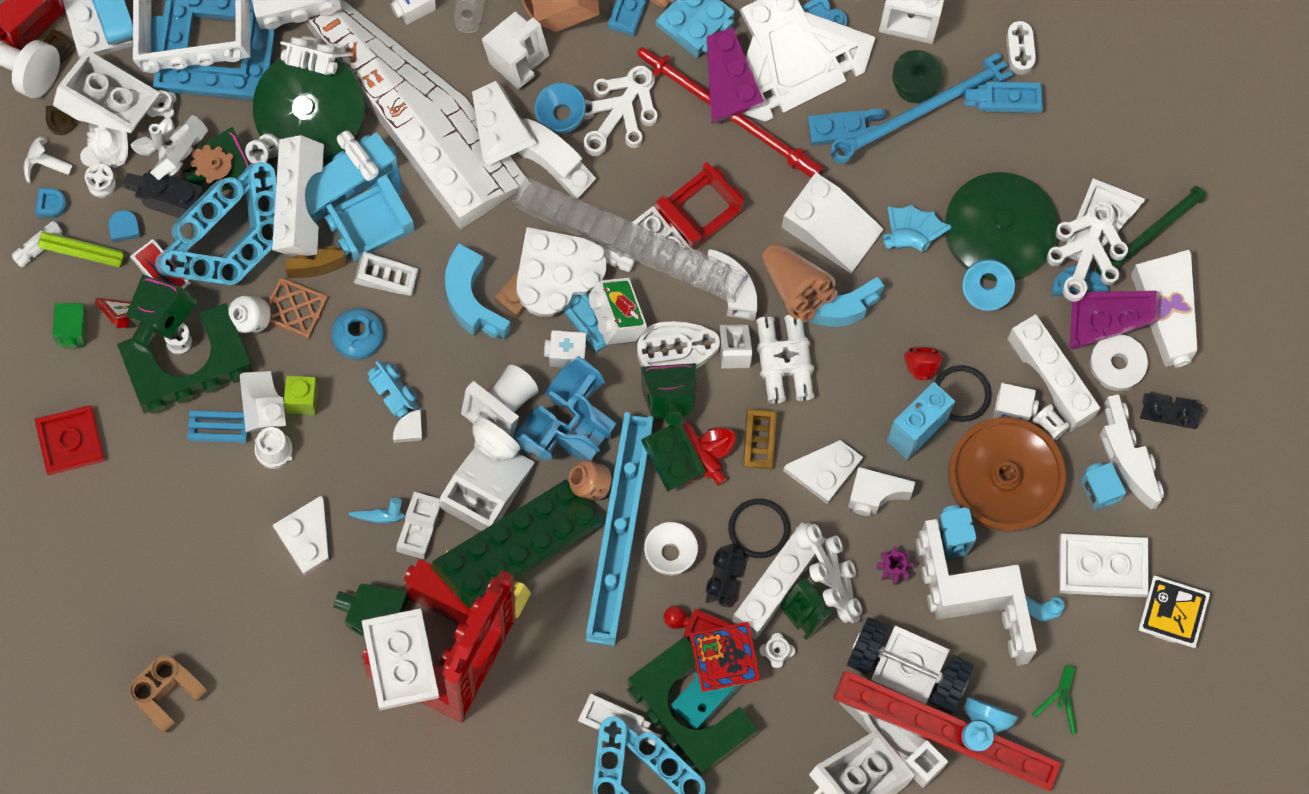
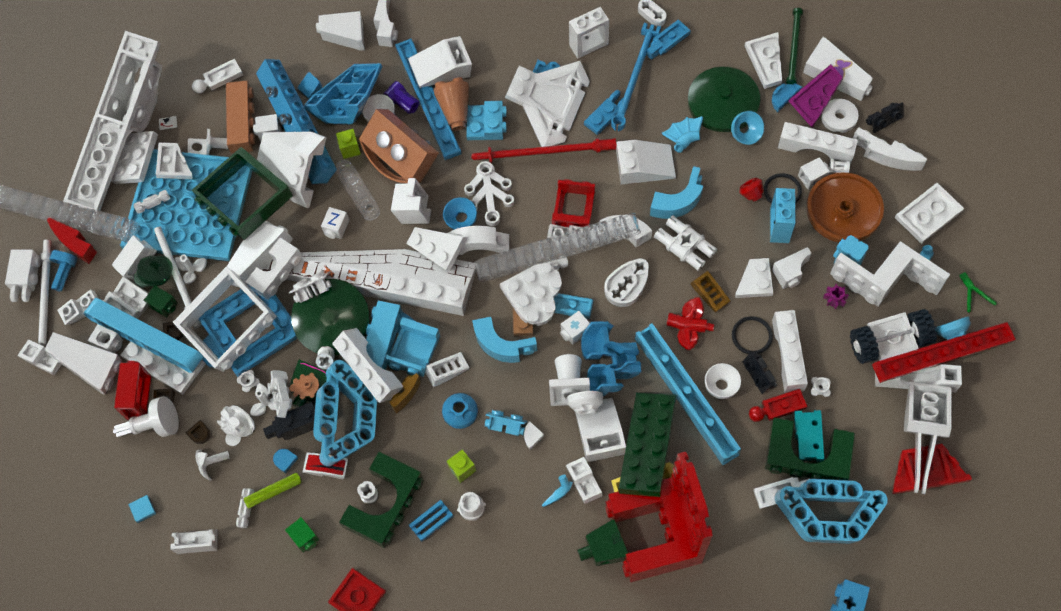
camera: 30 degrees left, 5 degrees down
dark azure tile [35,188,67,219] -> none
white slope [53,49,160,133] -> none
white wheel [85,163,116,198] -> none
piece [95,298,131,328] -> none
dark green torso [127,274,198,347] -> none
white head [229,296,271,333] -> none
white arch [240,371,286,432] -> none
nougat window [268,277,328,339] -> none
white wing [273,496,329,576] -> none
white axle [337,130,379,181] -> none
white plate [362,608,439,710] -> none
nougat head [569,460,612,501] -> none
brick [588,278,647,345] -> none
dark green torso [641,363,696,425] -> none
dark green plate [641,423,706,492] -> none
tile [689,622,760,692] -> none
magenta wing [706,27,764,124] -> none
white slope [720,325,752,369] -> none
nougat cone [762,243,838,322] -> none
dark green plate [780,578,832,640] -> none
white plant [796,523,862,624] -> none
clear green piece [892,50,943,103] -> none
medium azure tile [962,721,994,751] -> none
white plant [1047,201,1128,302] -> none
medium azure brick [1081,462,1126,511] -> none
piece [1138,576,1210,648] -> none

